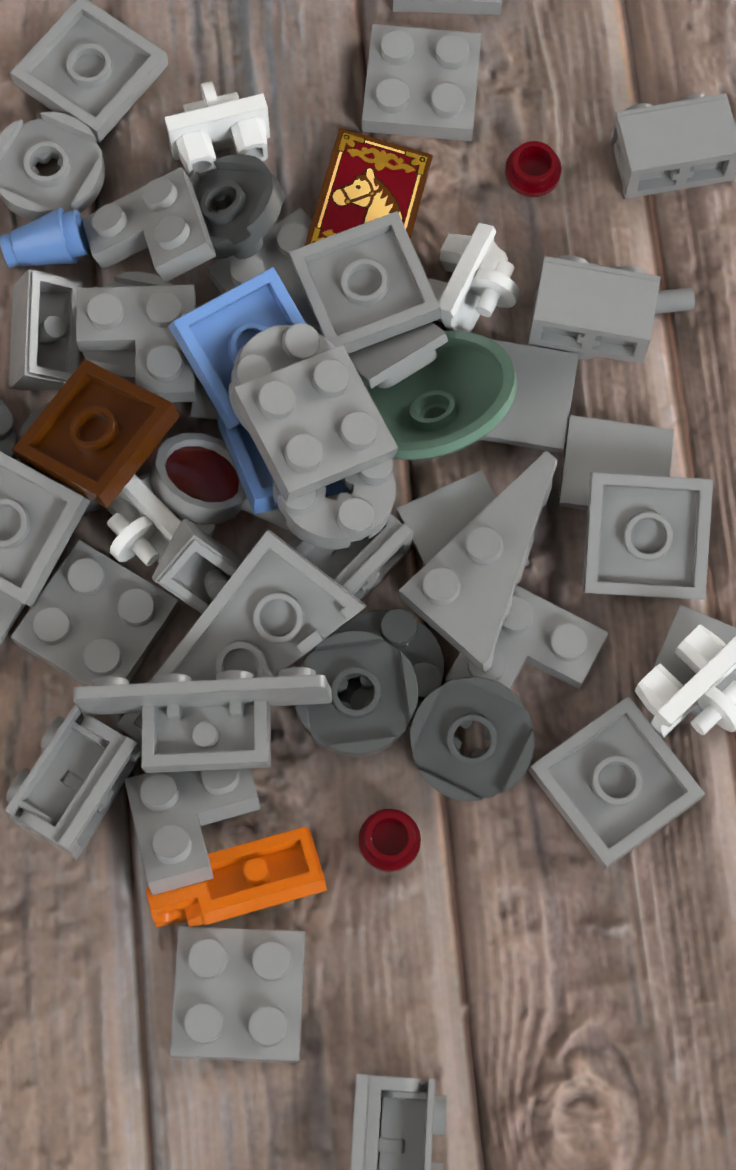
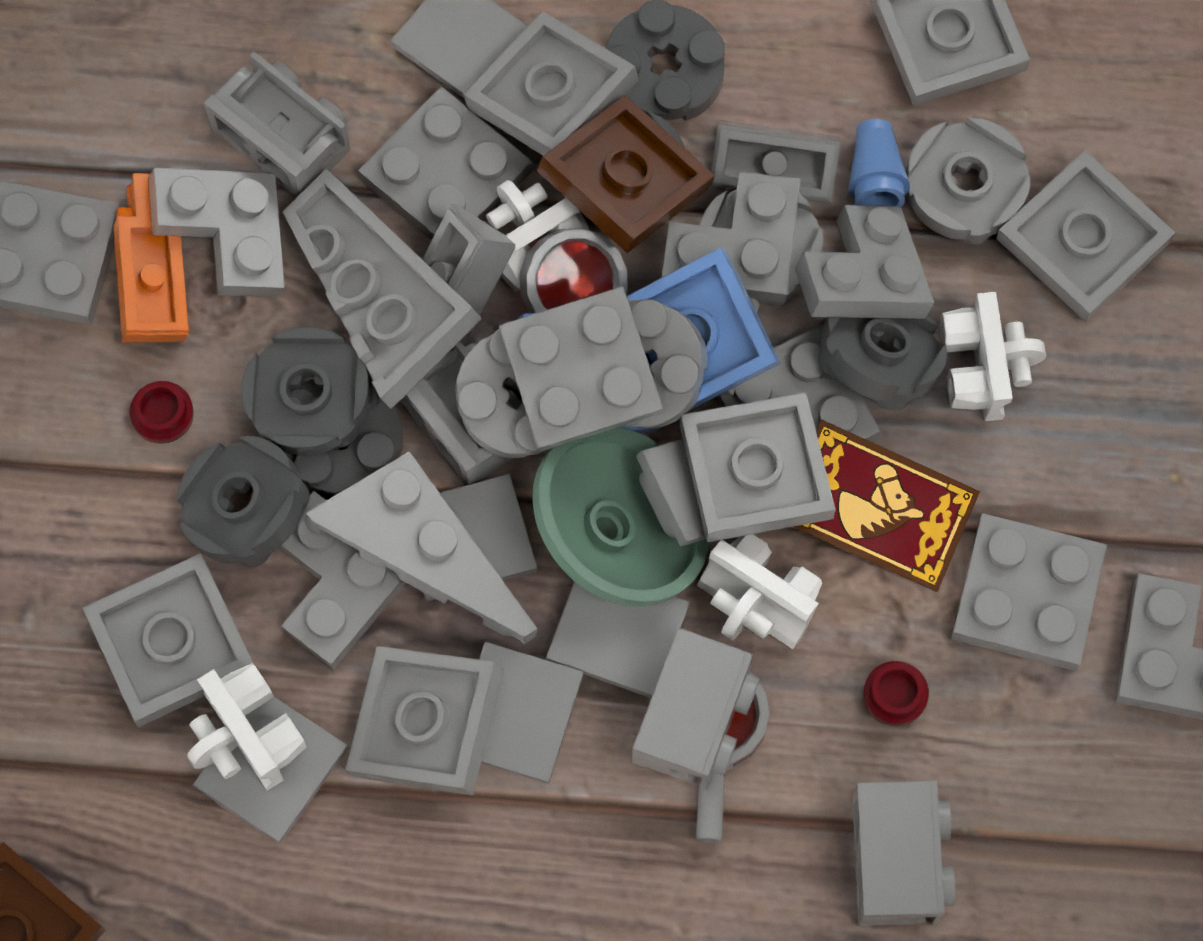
camera: 100 degrees right, 0 degrees up
light grey bracket [73,667,332,773] -> none

